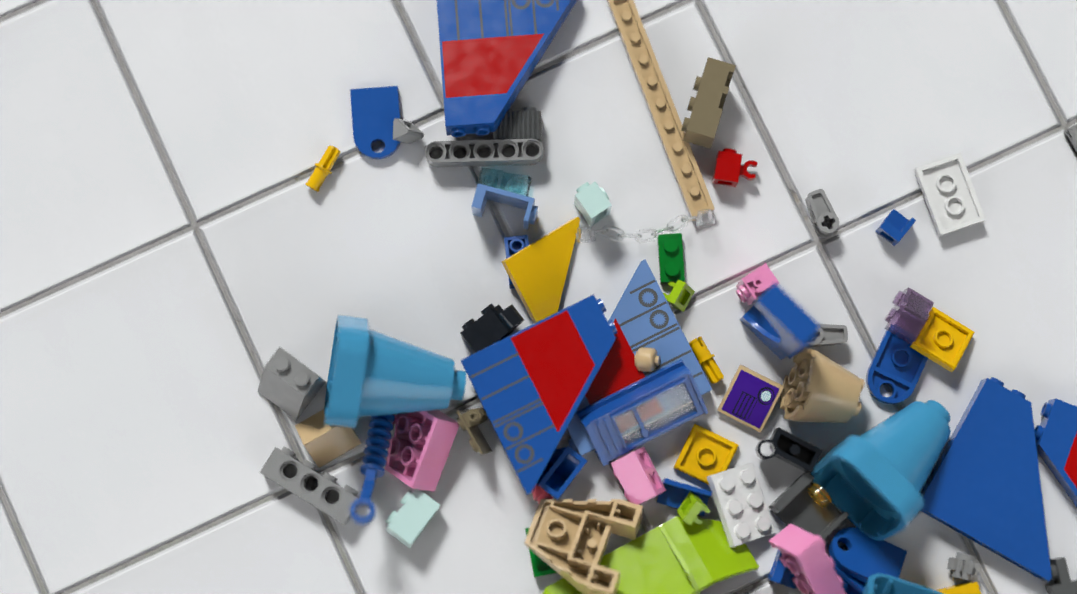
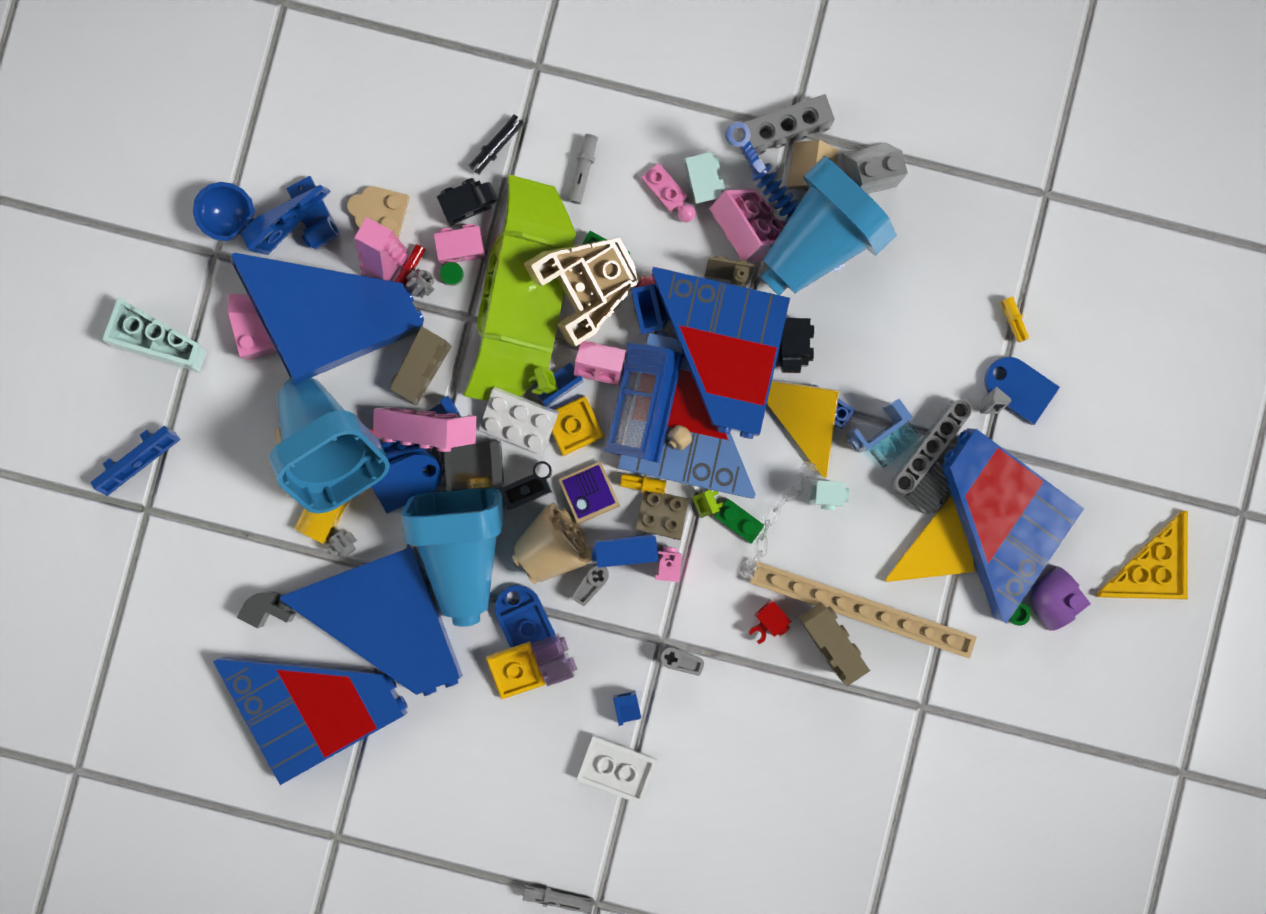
camera: 125 degrees right, 5 degrees up
none -> dark tan hinge [635,491,689,540]
none -> bright pink plate [641,163,696,223]
none -> yellow tile [885,495,975,582]

